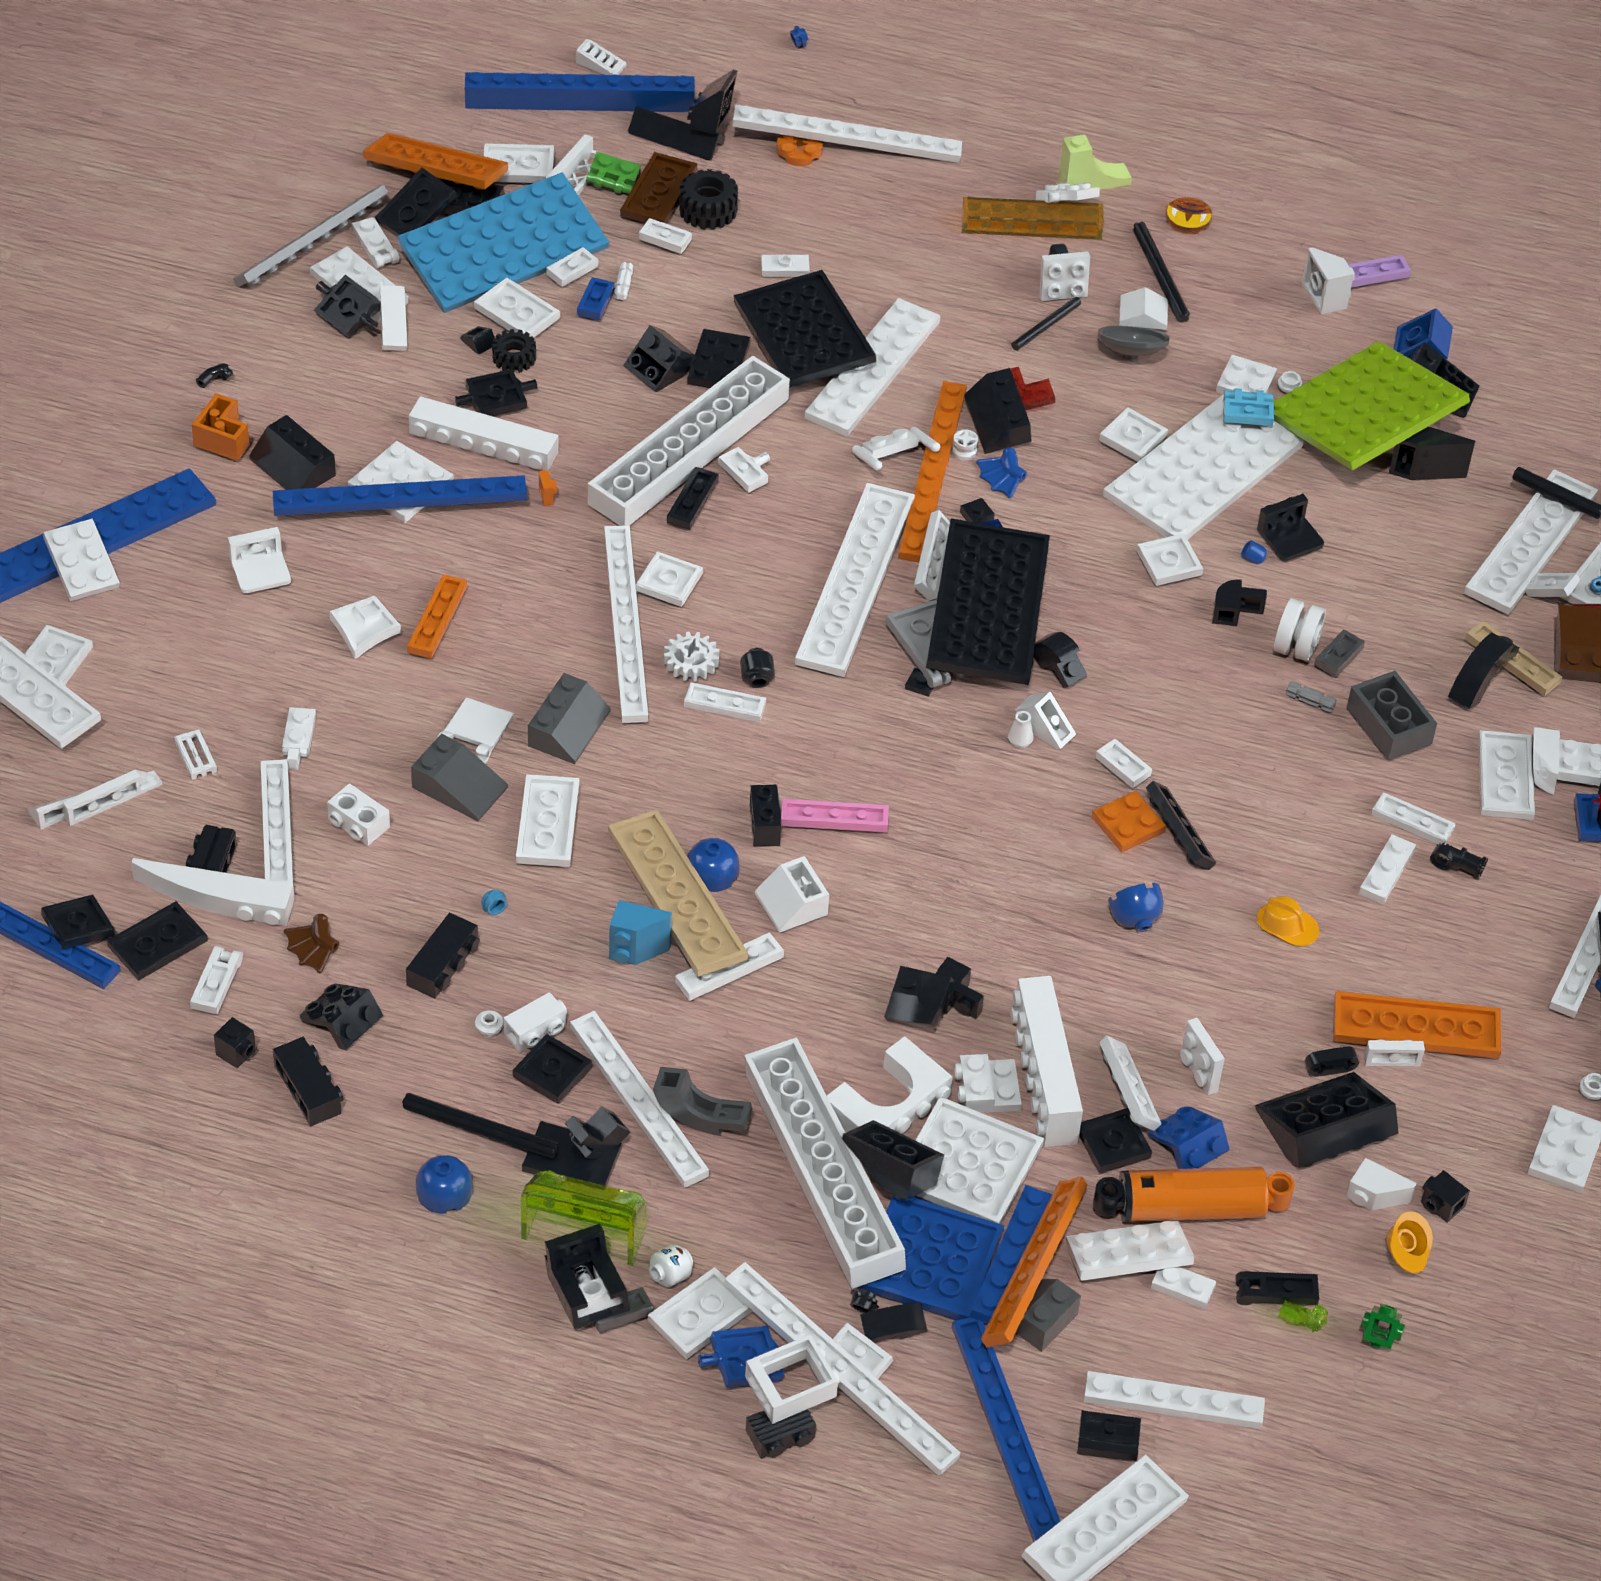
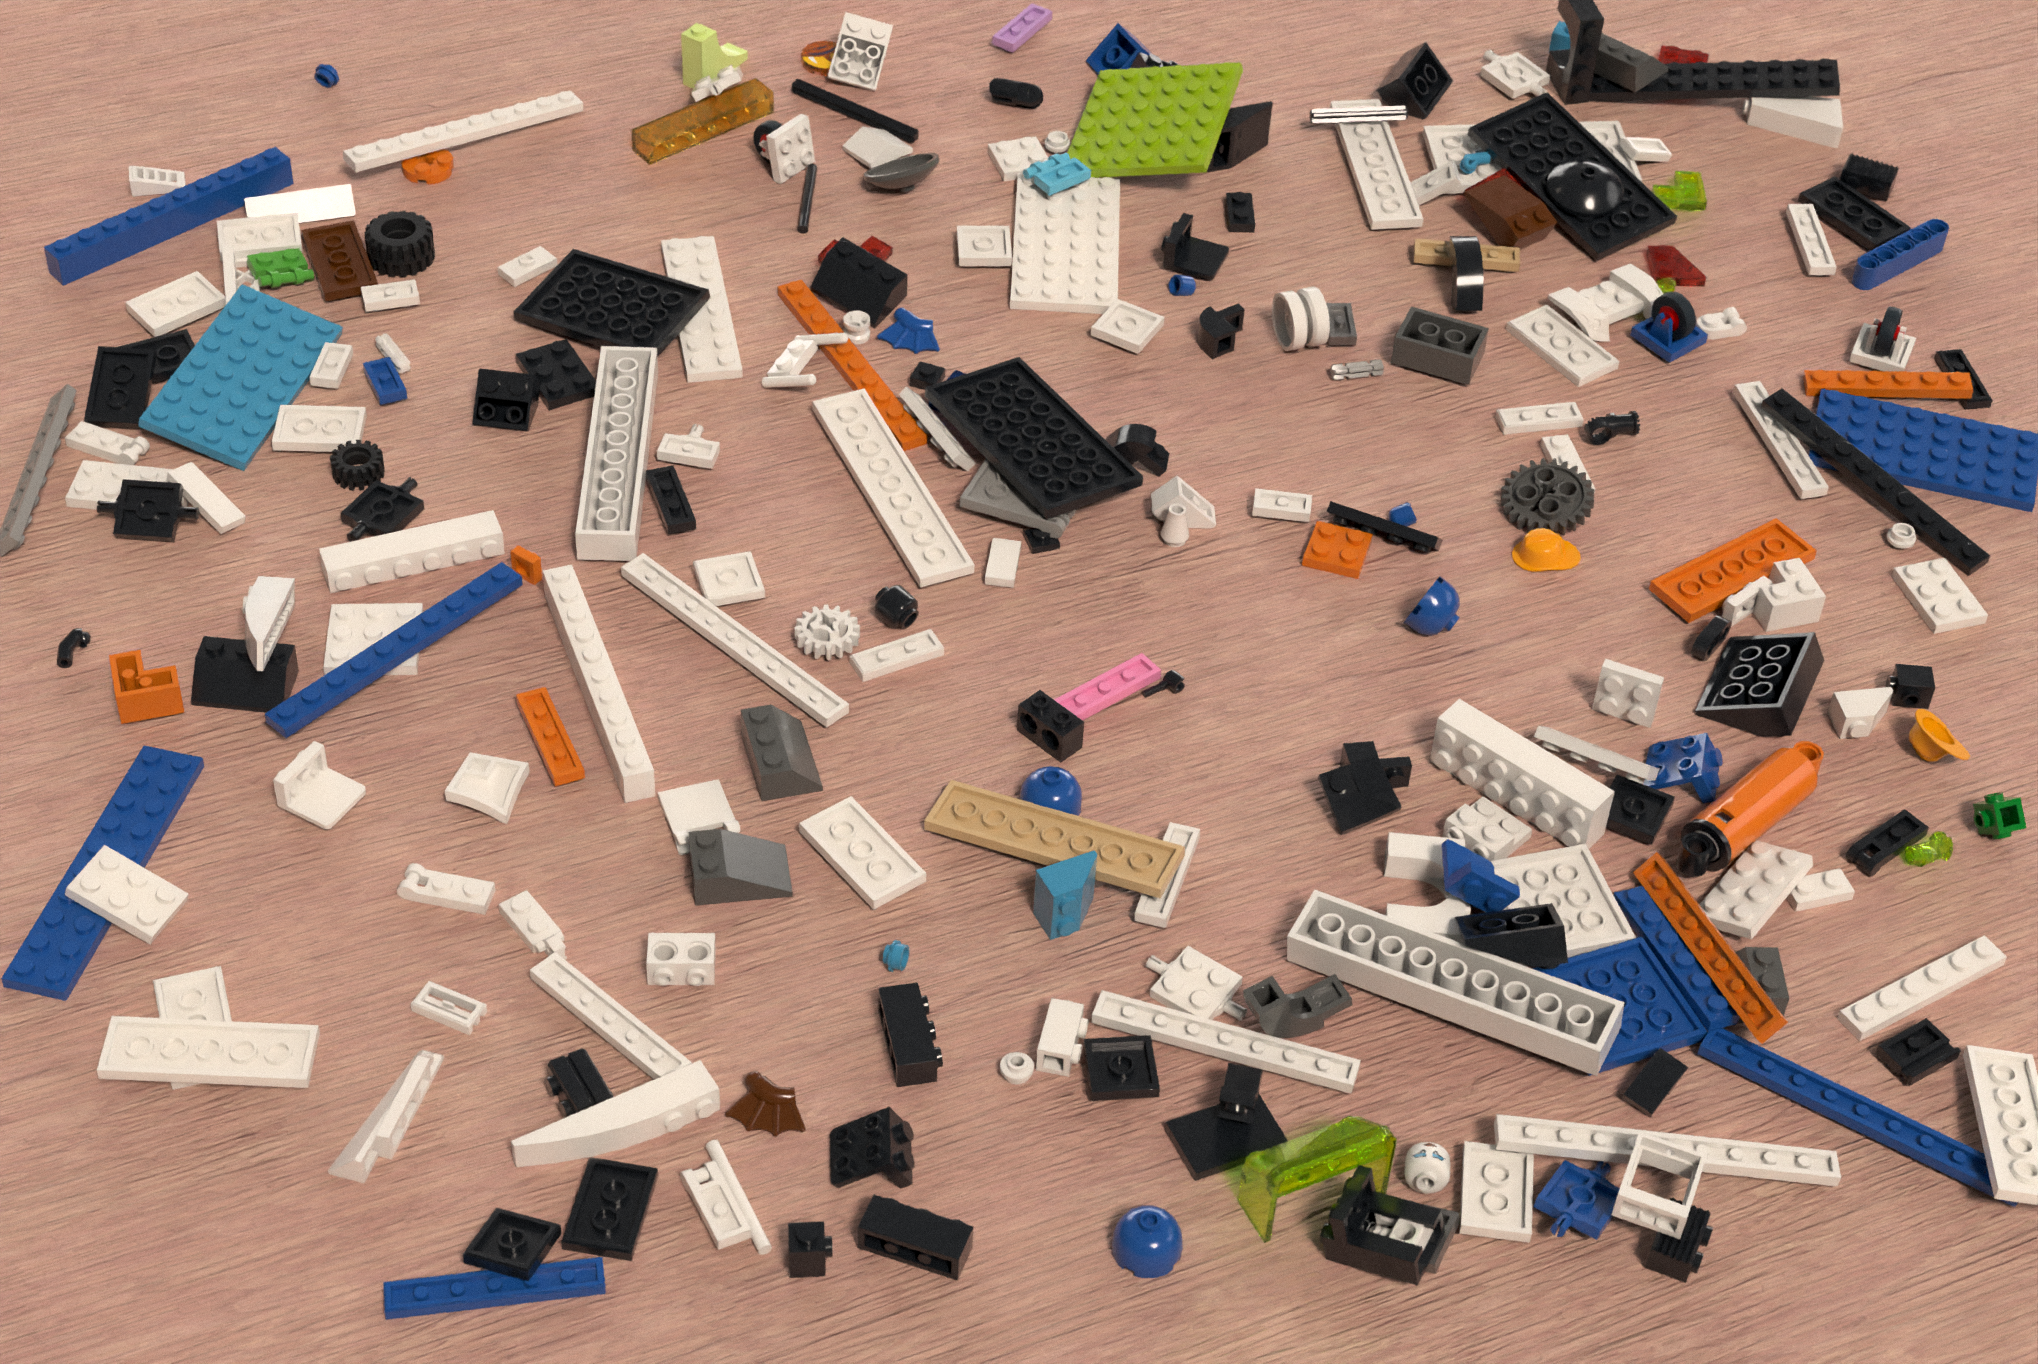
camera: 40 degrees left, 5 degrees down
orange plate [363,133,508,189] -> none
black axle [402,1093,559,1159] -> none
black slope [460,326,495,354] -> none
black slope [687,69,738,135] -> none
white slope [755,856,829,933] -> none
white plate [833,1323,894,1379] -> none
black plate [850,1289,879,1313] -> none
white slope [1302,247,1355,314] -> none
none -> white plate [217,212,303,261]
none -> white slope [243,576,295,671]
none -> white plate [397,863,496,915]
none -> white brick [543,565,655,803]
none -> white bar [706,1140,772,1255]
none -> white slope [827,12,893,91]
none -> white tile [985,538,1022,588]
none -> black arm [989,78,1044,109]
none -> black hand [1142,670,1185,698]
none -> white plate [1146,946,1247,1021]
none -> black plate [1225,192,1255,233]
none -> blue piece [1388,502,1417,526]
none -> blue bracket [1442,839,1520,912]
none -> dark grey gear [1501,458,1594,536]
none -> white brick [1753,558,1826,632]

